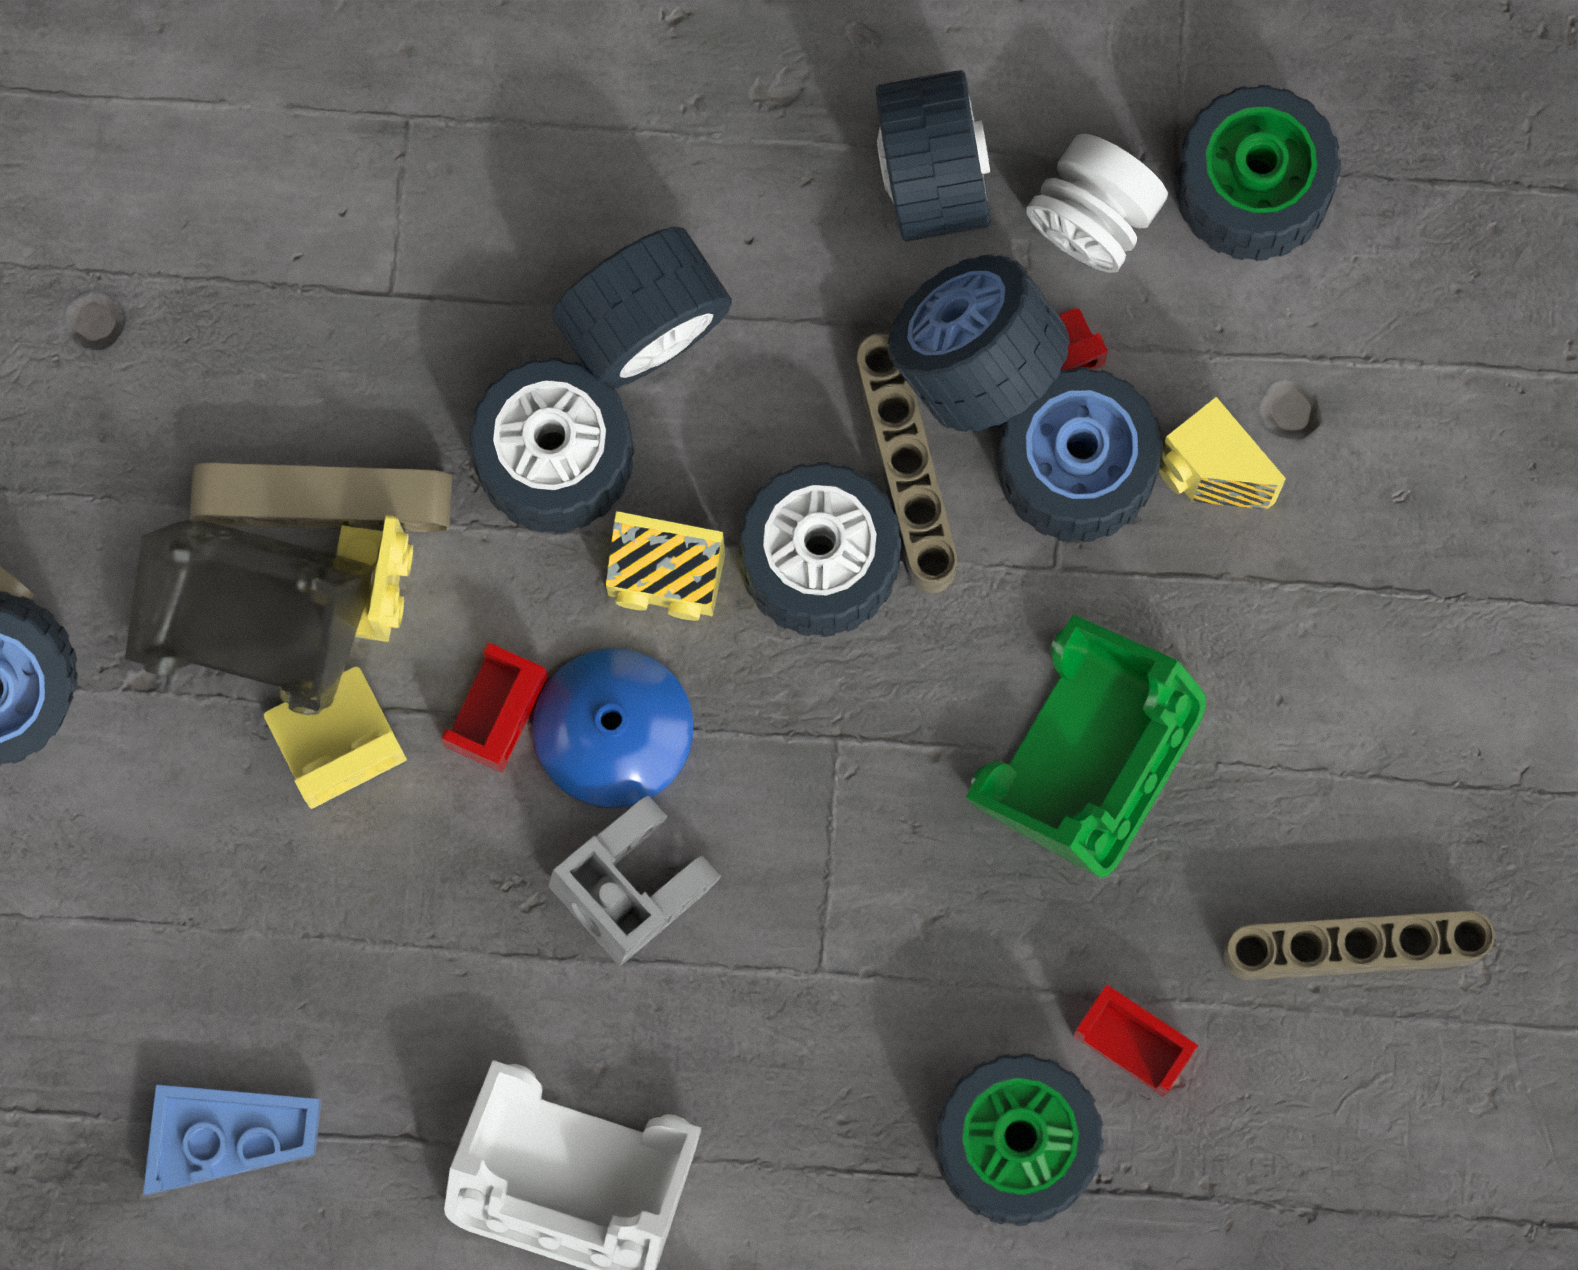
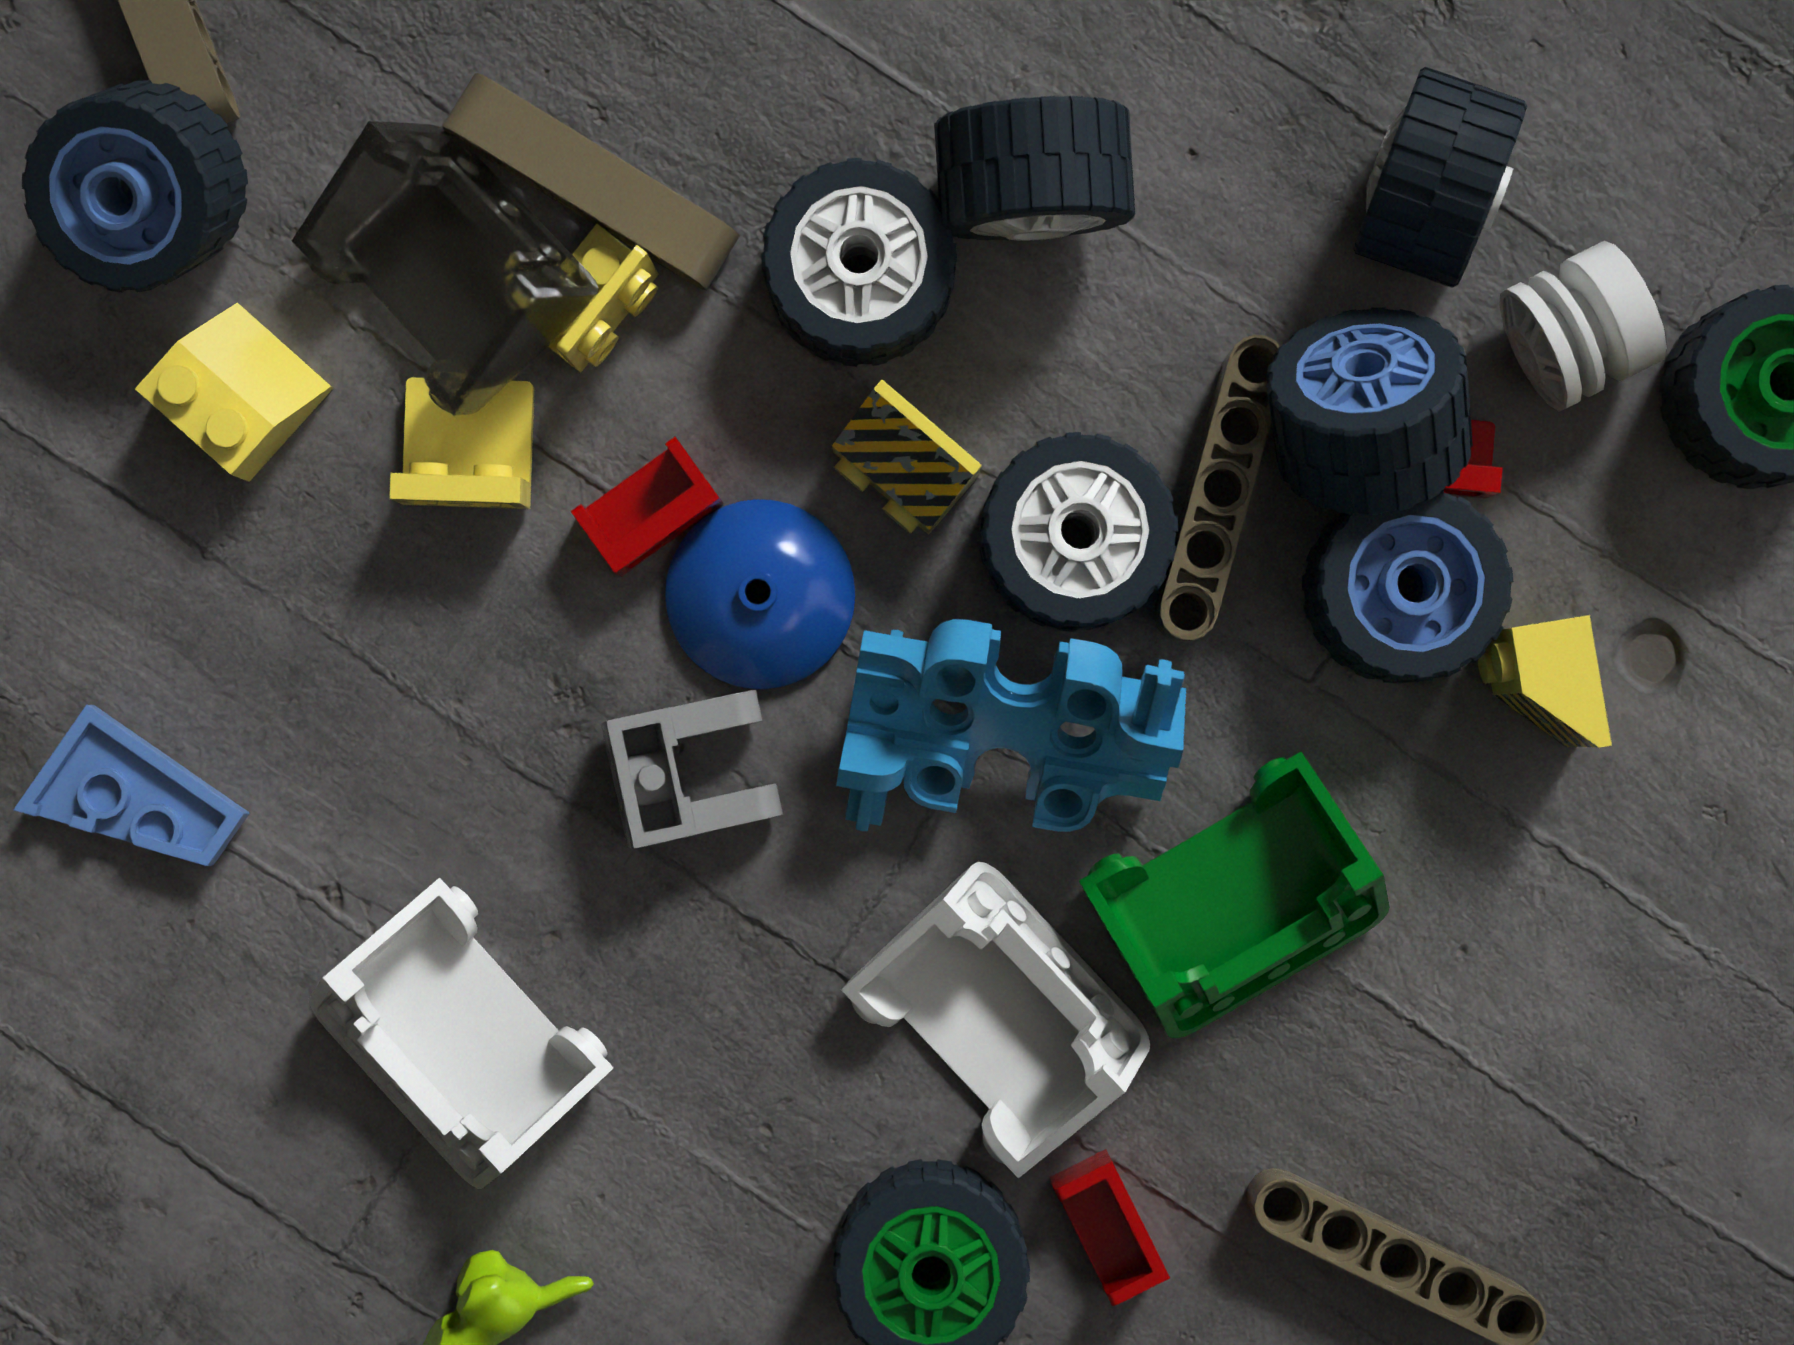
camera: 25 degrees right, 10 degrees up
none -> light yellow slope [135,303,333,482]
none -> dark azure gear [836,619,1186,832]
none -> white windscreen [841,862,1150,1179]

